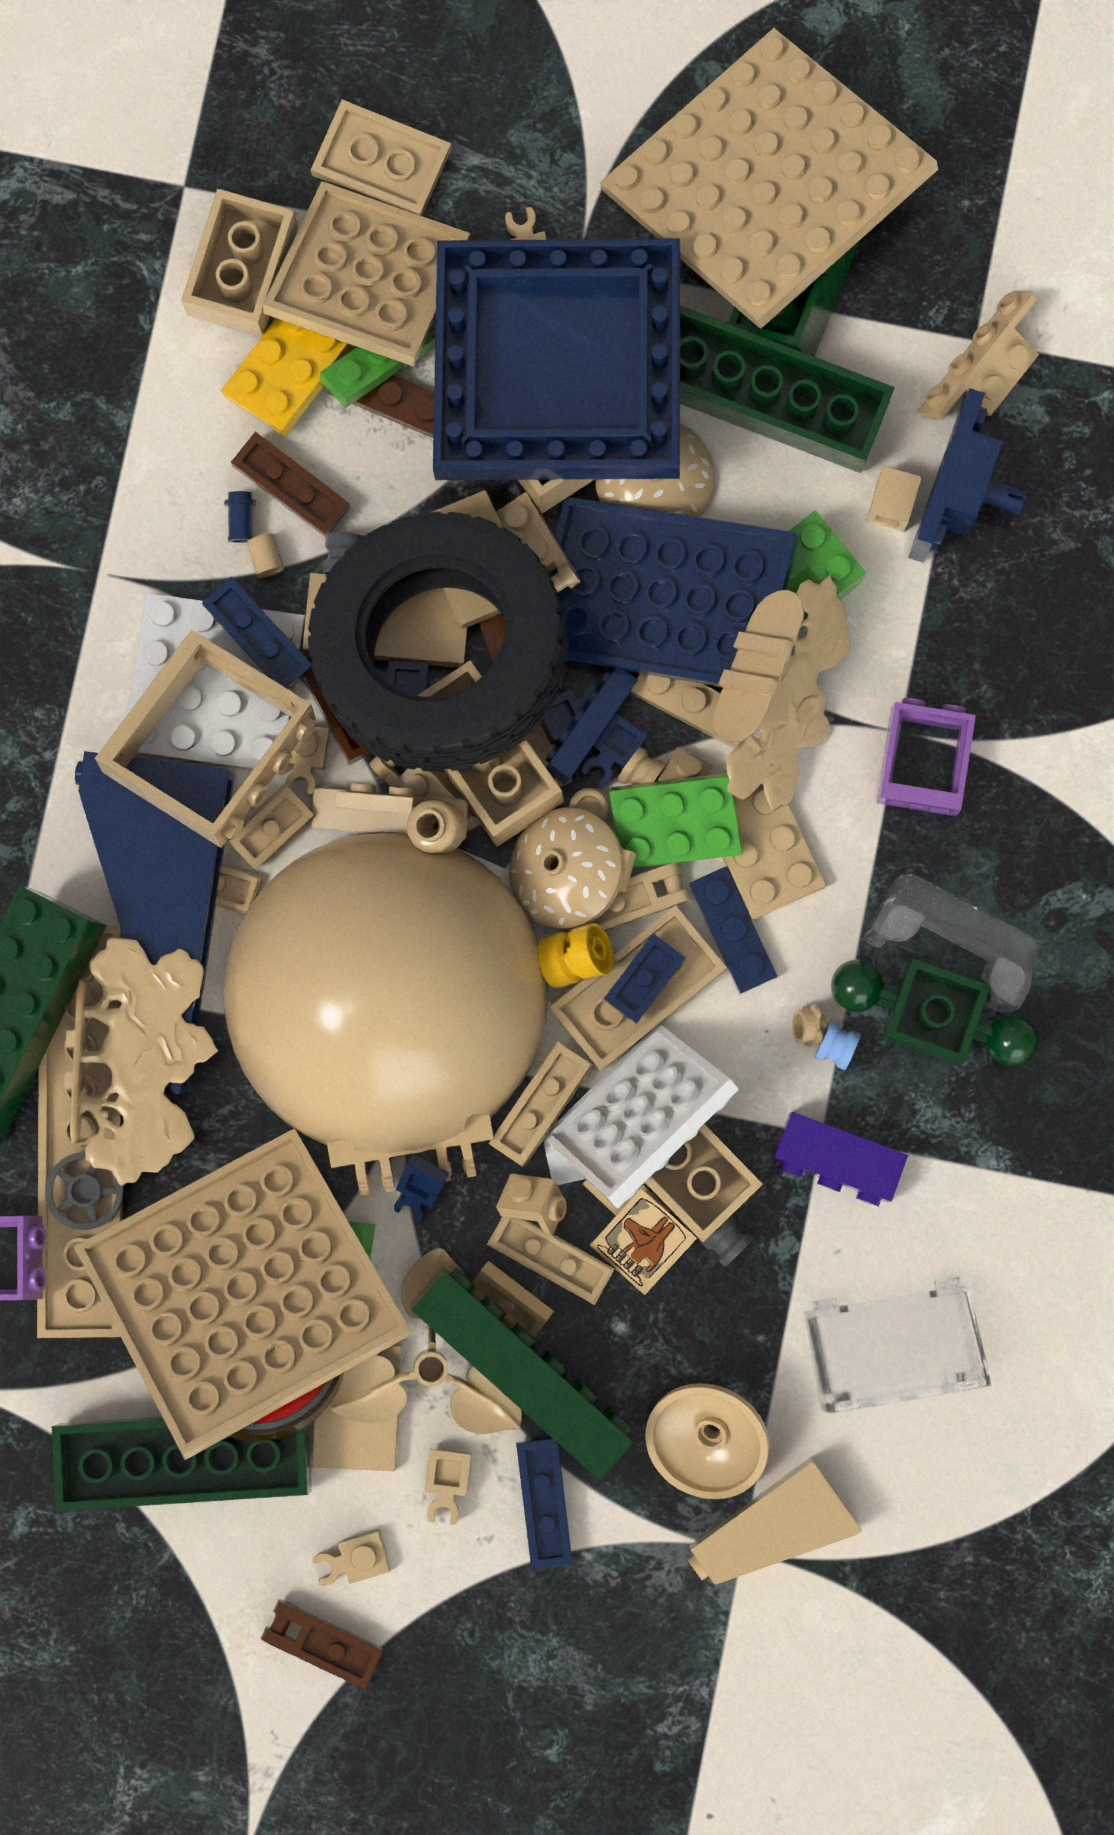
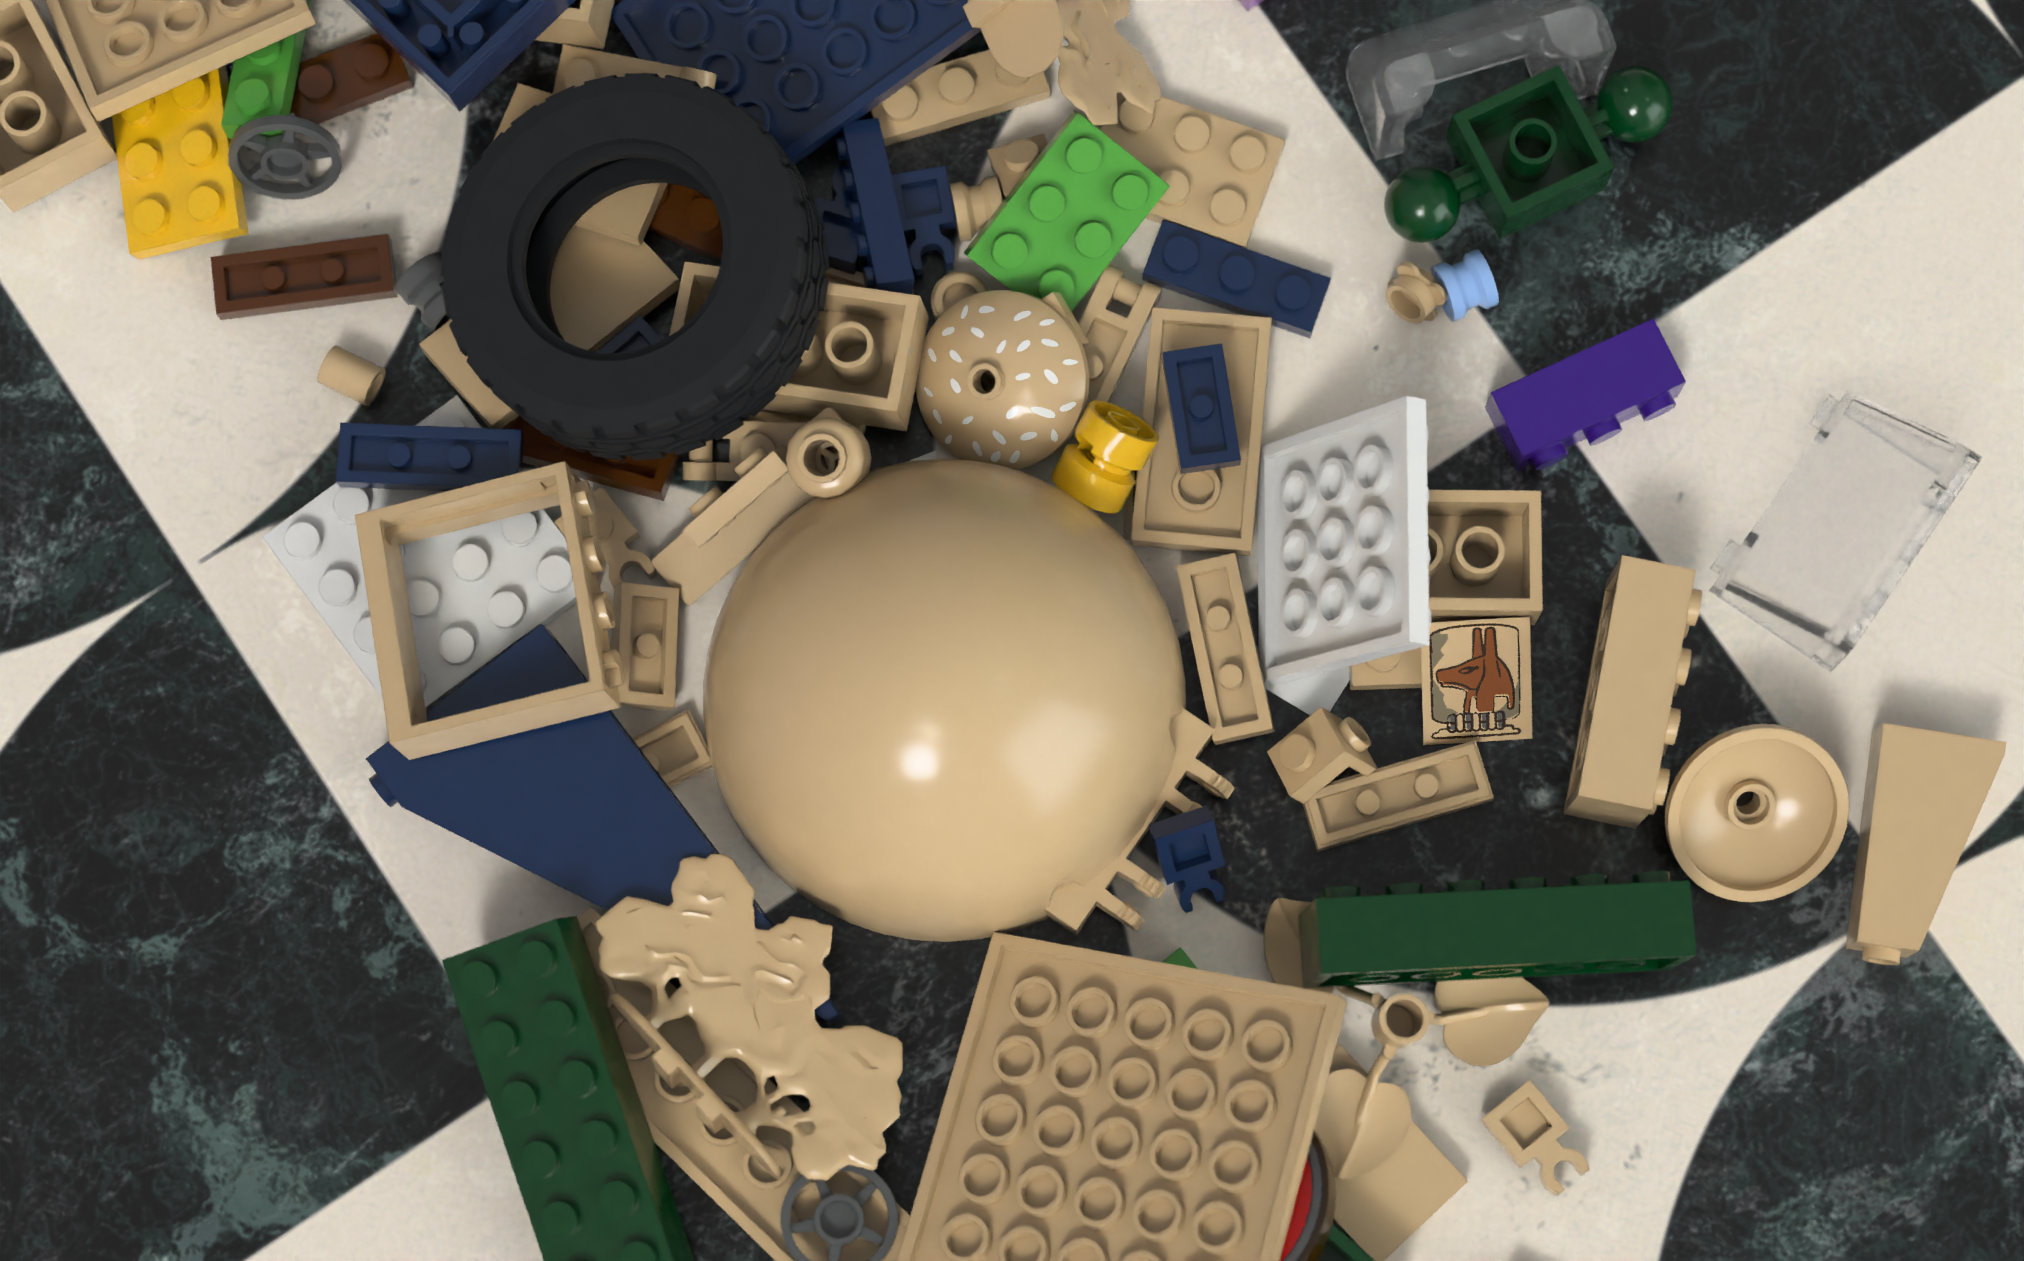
camera: 45 degrees left, 5 degrees down
dark blue pin [224,491,256,543] -> none
tan plate [472,1261,554,1337] -> none
dark blue plate [516,1438,573,1569] -> none
dark grey wheel [701,1216,753,1267] -> none
none -> dark grey wheel [228,113,342,199]
none -> tan brick [1563,555,1702,829]

